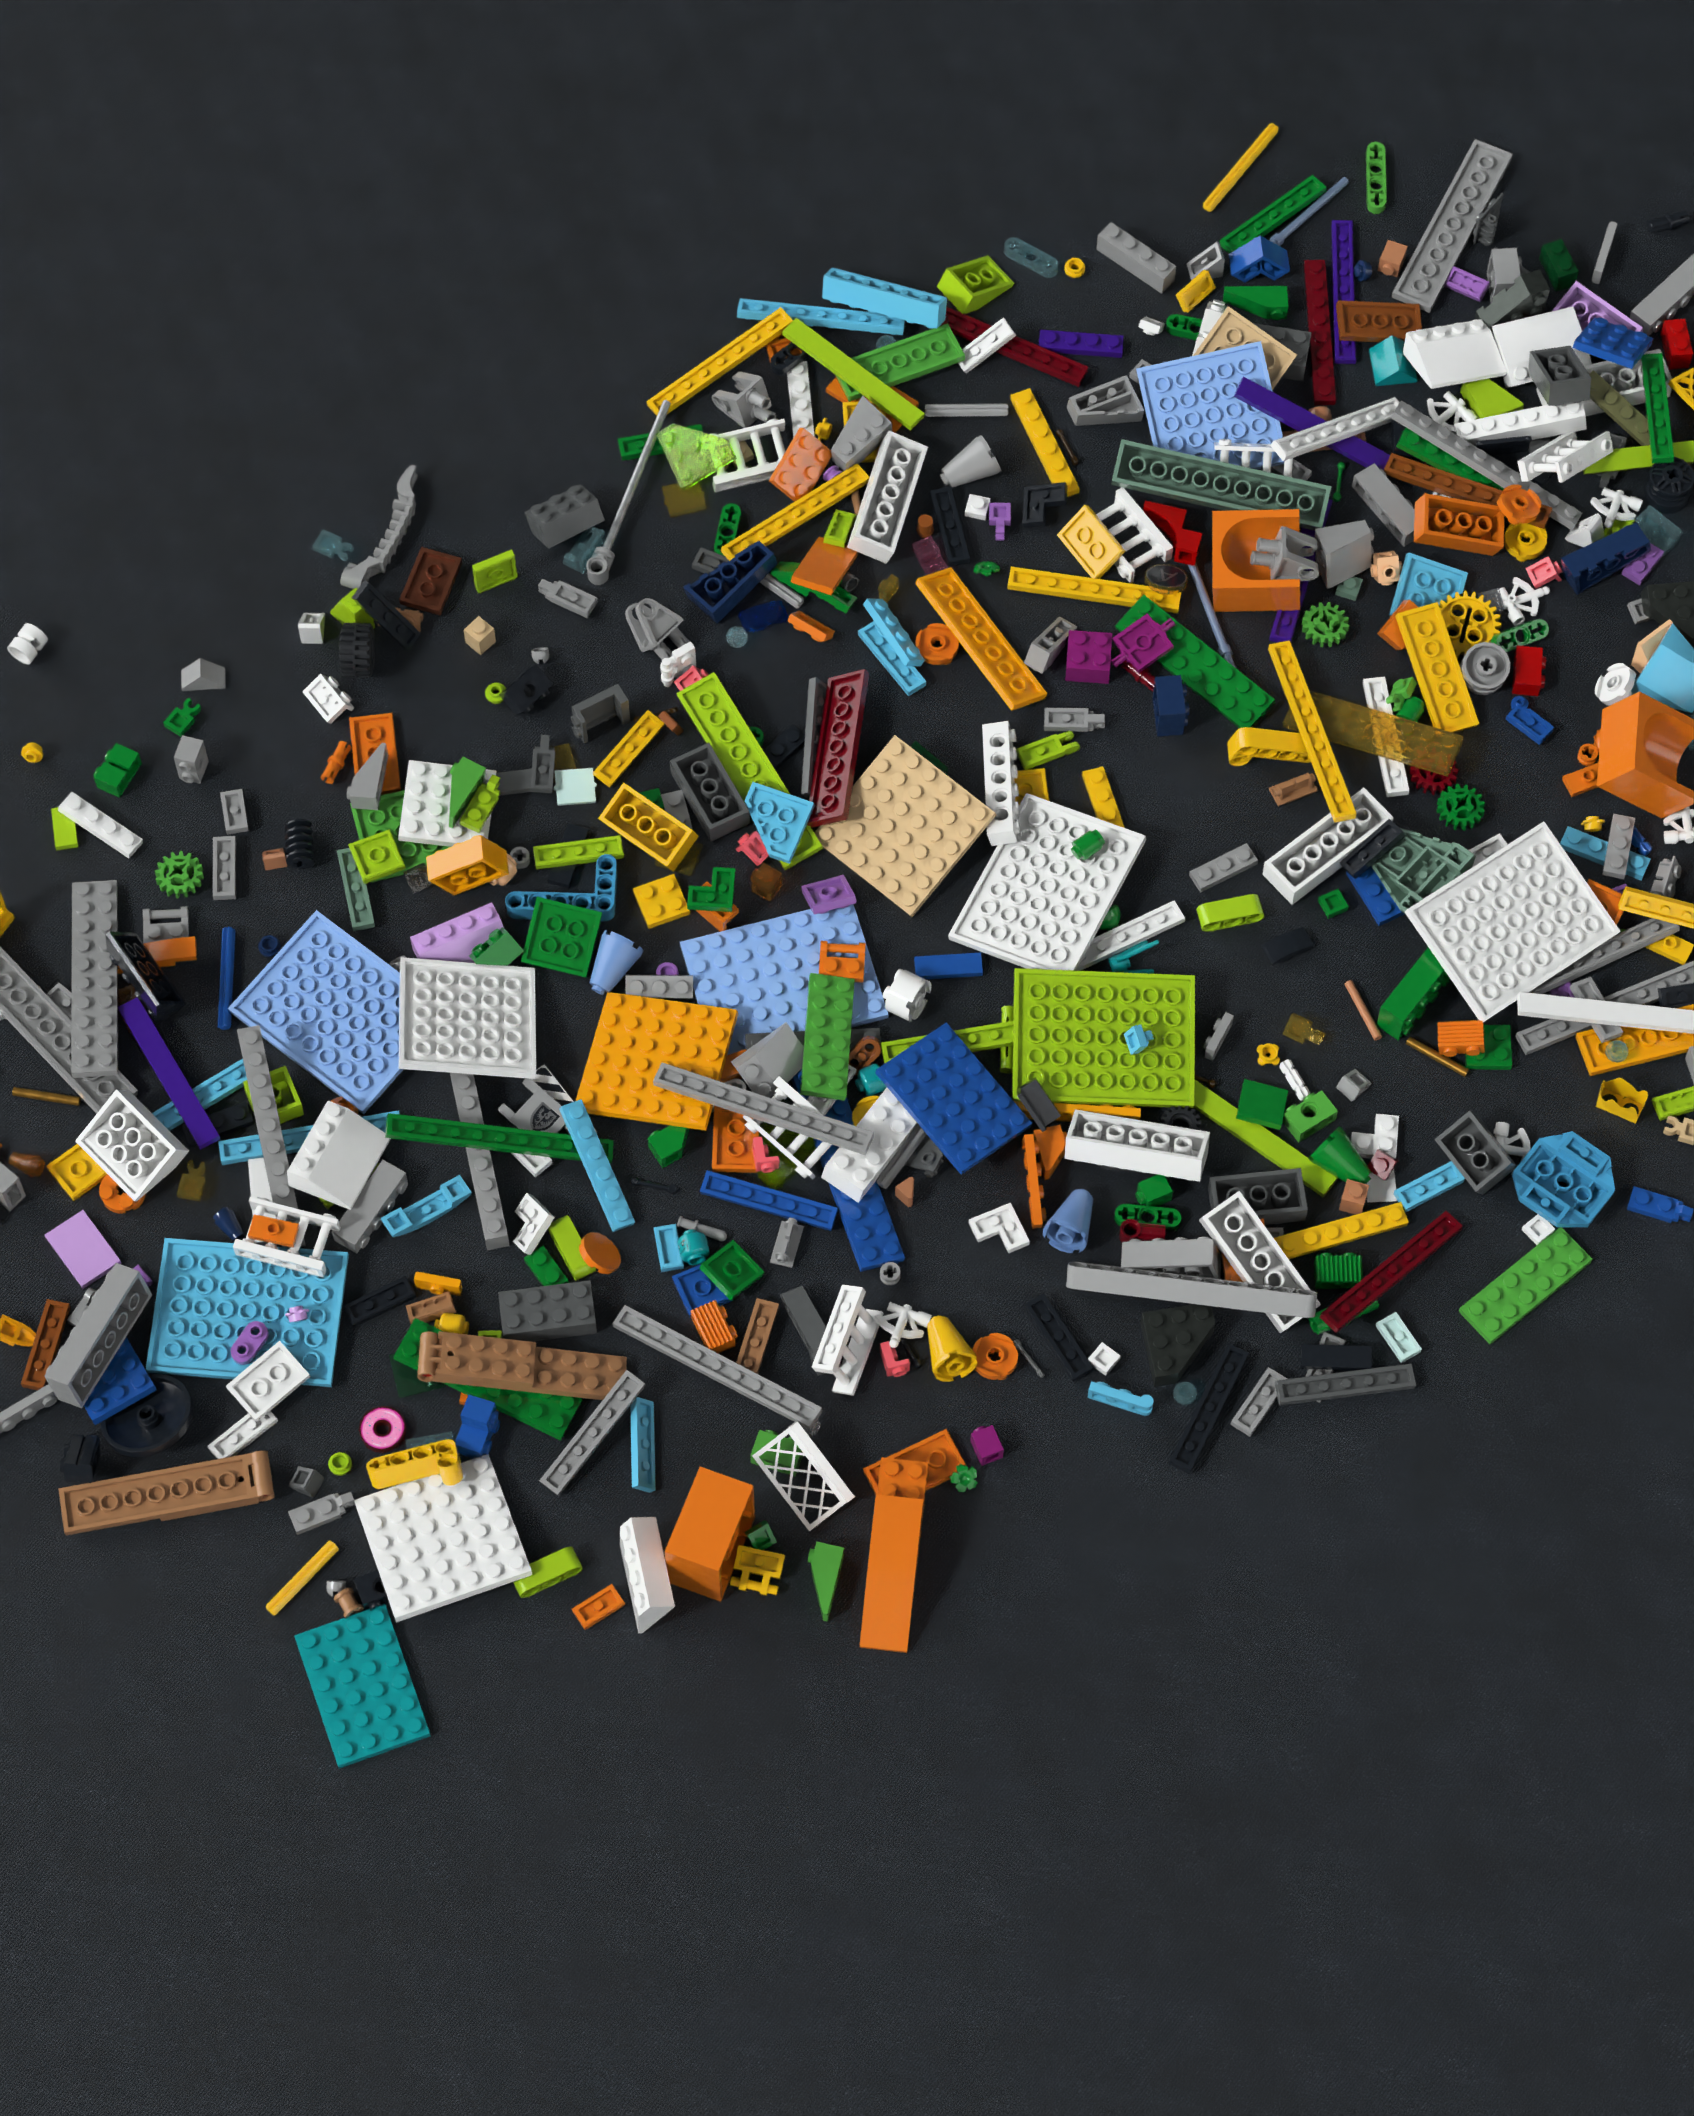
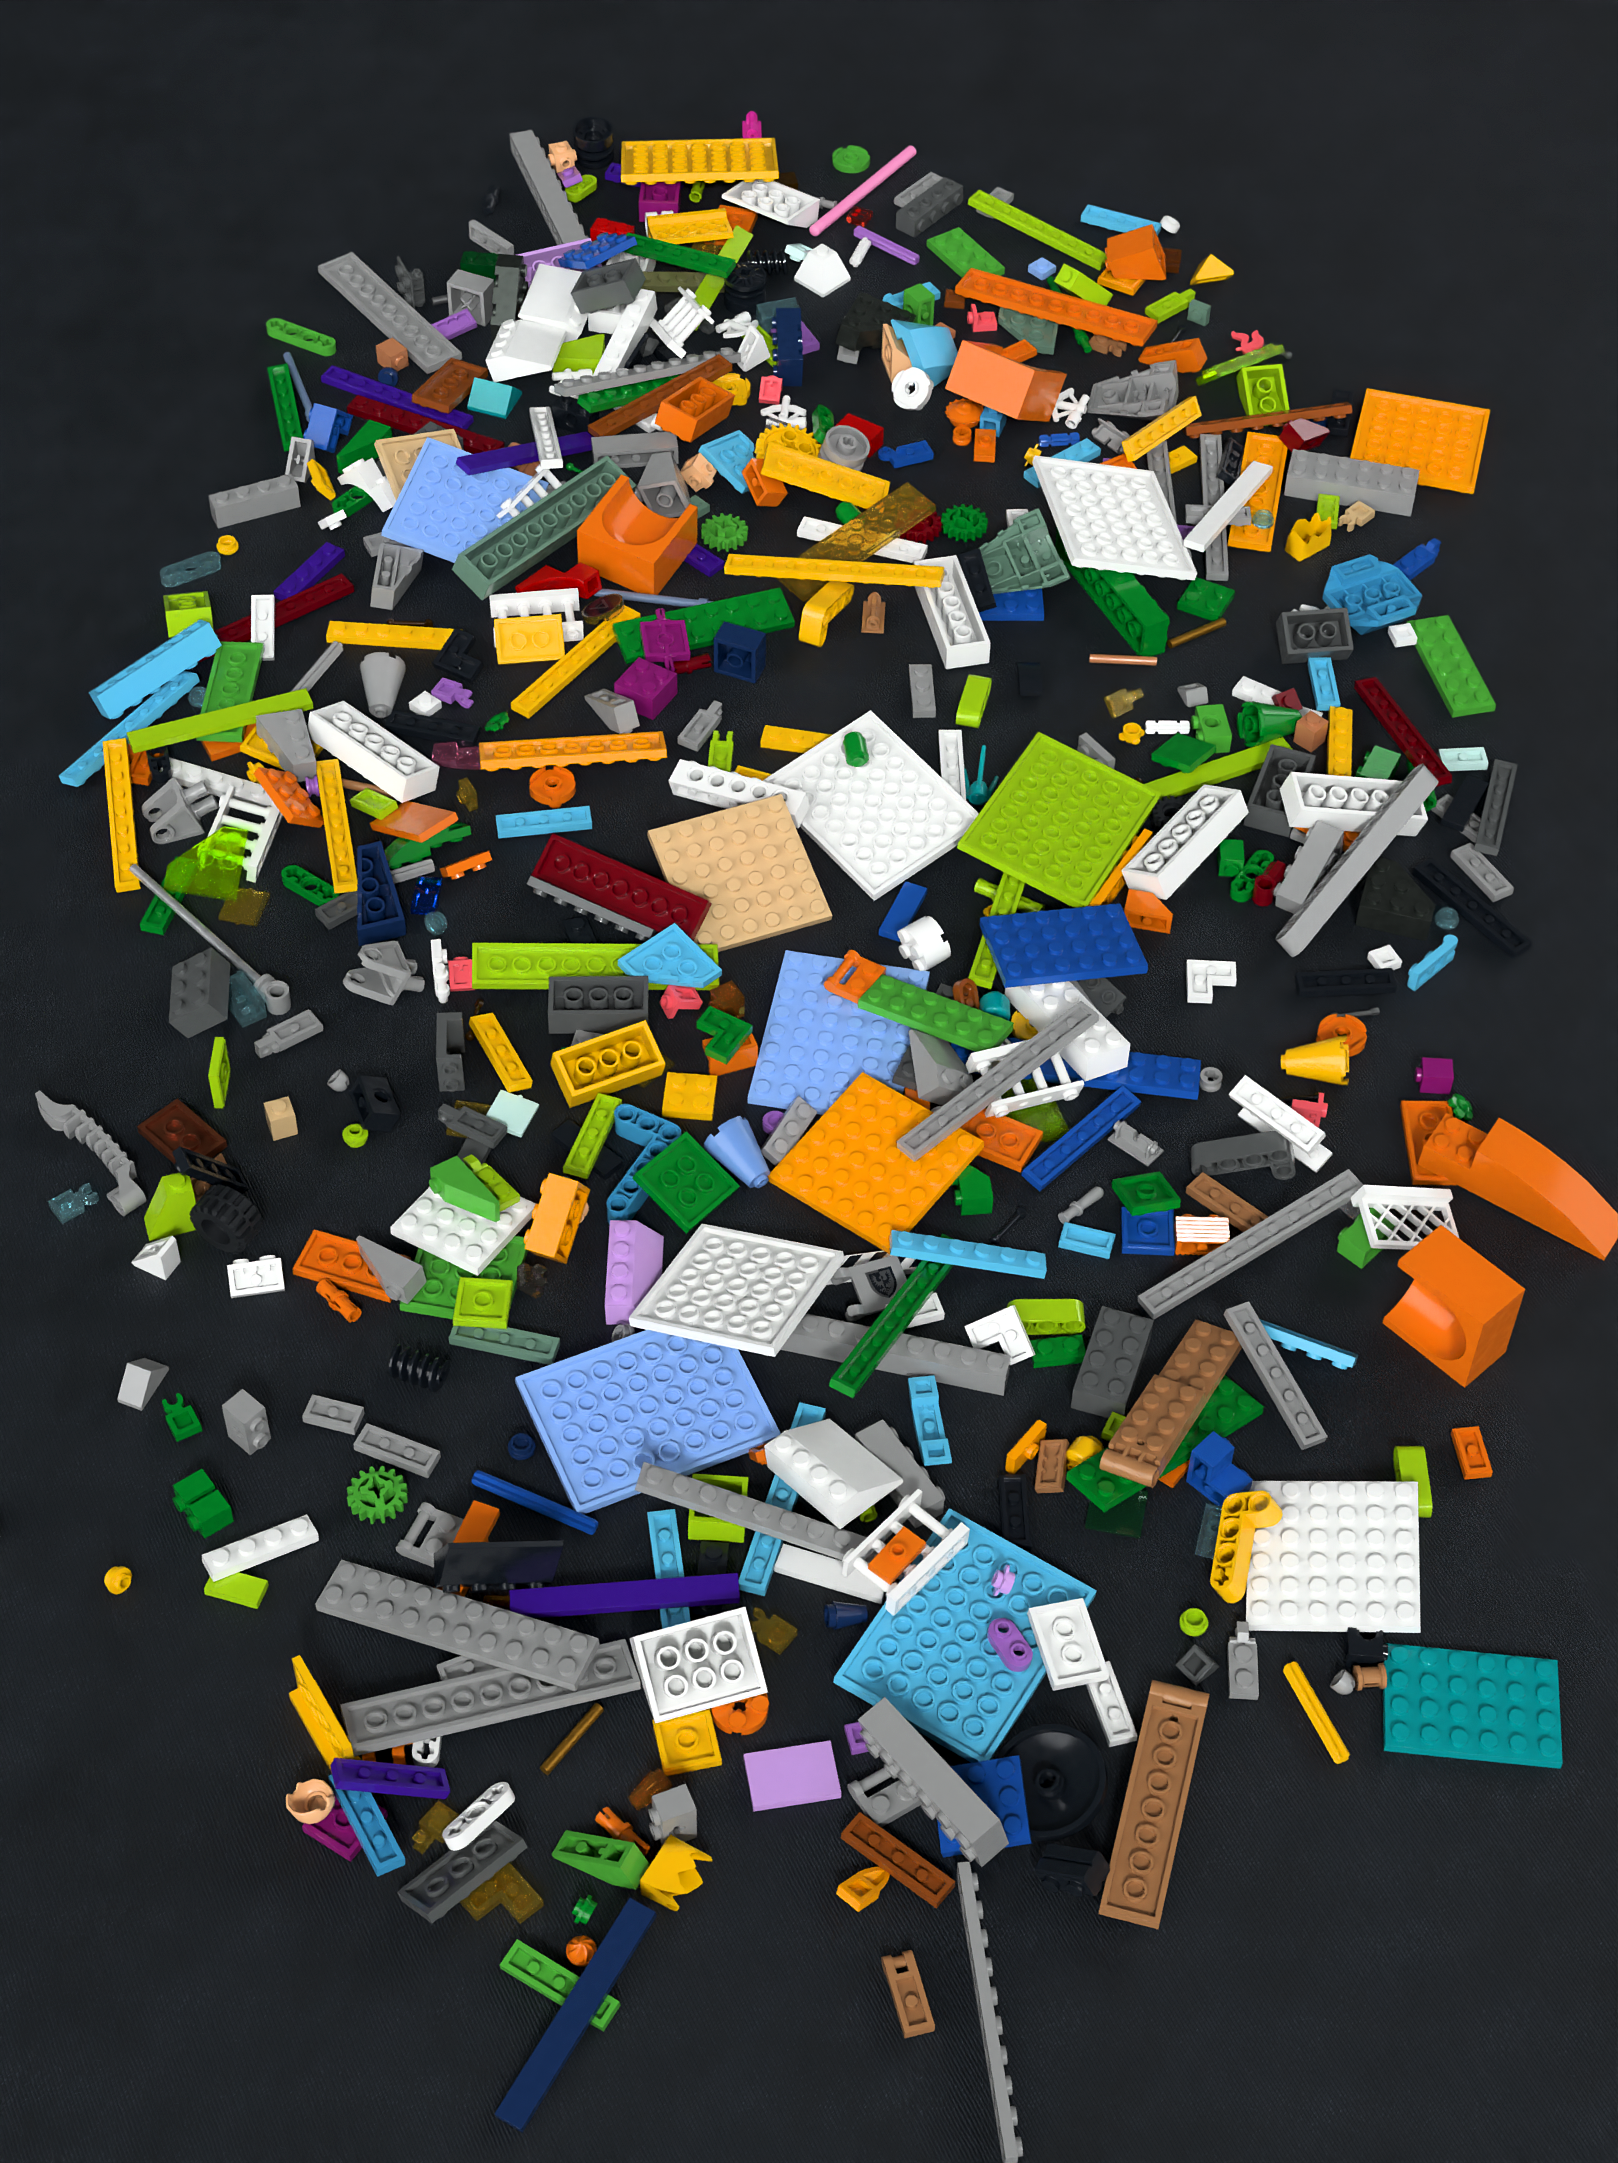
camera: 65 degrees left, 15 degrees down
nougat slope [262,848,287,870] -> none
tile [359,1406,406,1453] -> none
green slope [469,927,524,966] -> none
orange tile [579,1232,621,1274] -> none
white slope [620,1517,675,1633] -> none
dark orange tile [658,711,683,736] -> none
teal head [677,1229,710,1265] -> none
coral bracket [752,1137,780,1173] -> none
medium lavender plate [801,875,856,915] -> none
bright green slope [808,1542,844,1622] -> none
medium azure plate [863,598,925,666] -> none
white piece [875,1302,932,1348] -> none
nougat slope [895,1177,914,1207] -> none
dark orange piece [917,514,934,538] -> none
black panel [1016,1077,1061,1132] -> none
orange wing [1021,1134,1046,1229] -> none
medium blue cone [1043,1189,1093,1253] -> none
medium azure tile [1124,1025,1154,1055] -> none
yellow axle [1203,123,1279,212] -> none
light grey piece [1250,526,1319,581] -> none
green plate [1318,889,1349,919] -> none
bright green plate [1386,677,1417,712] -> none
orange brick [1438,1020,1485,1057] -> none
orange plate [1497,485,1541,525] -> none
light grey plate [1602,814,1635,879] -> none

